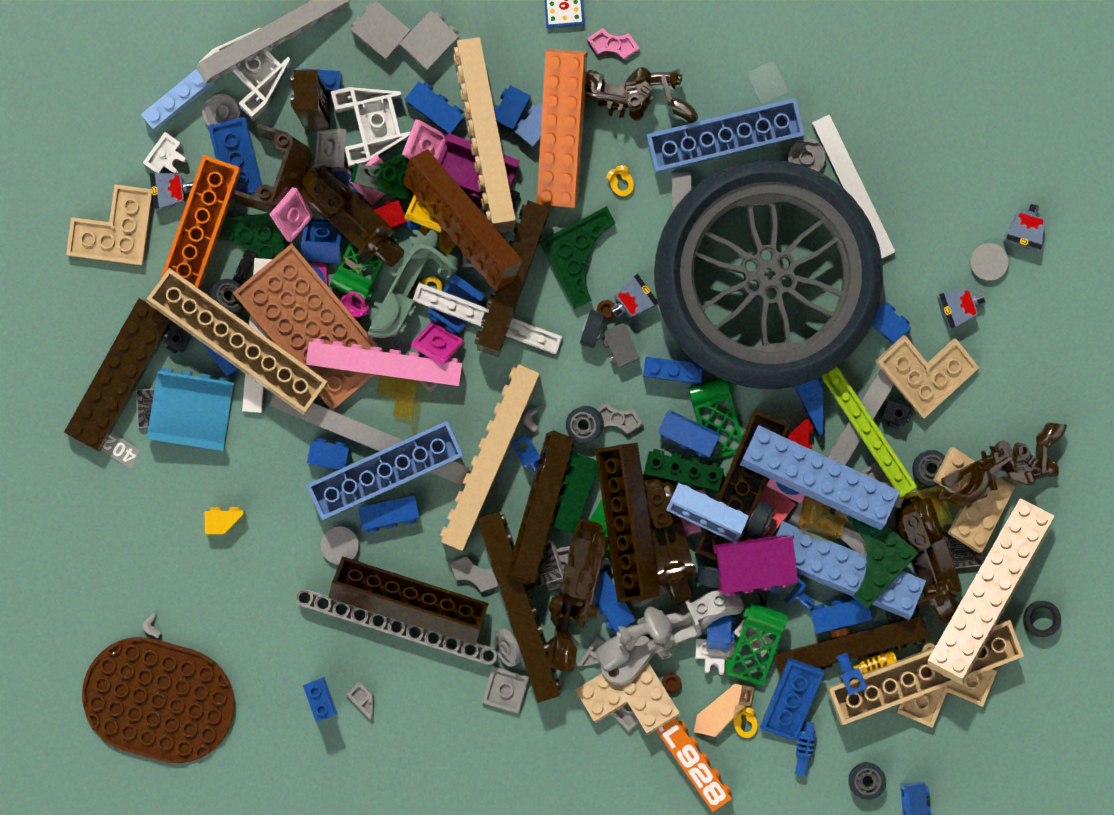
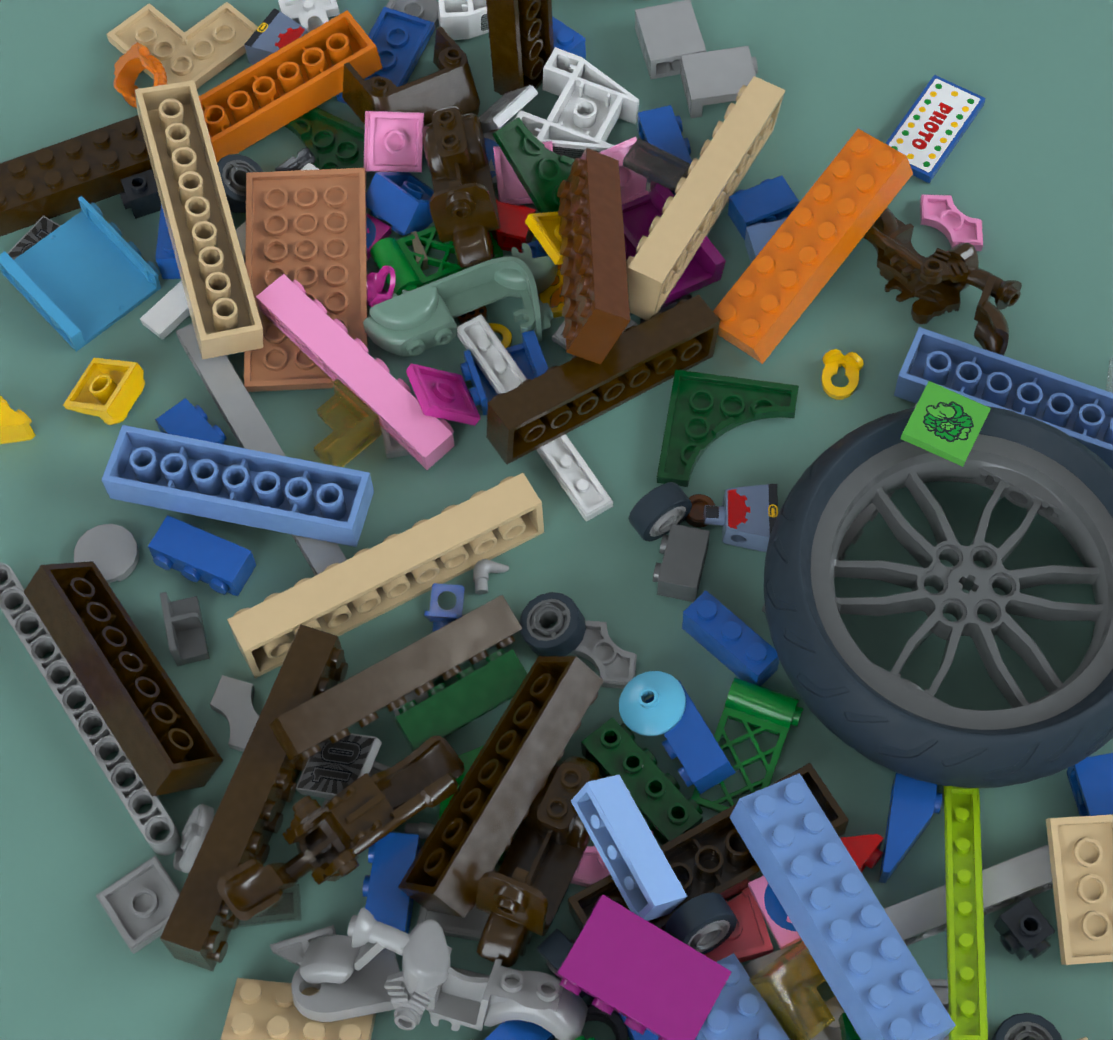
camera: 40 degrees right, 25 degrees down
none -> yellow slope [63,357,145,425]
none -> orange piece [114,42,167,109]
none -> dark grey panel [160,592,210,666]
none -> medium azure dish [619,671,686,736]
none -> clear smoke panel [623,138,691,192]
none -> bright green tile [900,381,991,467]

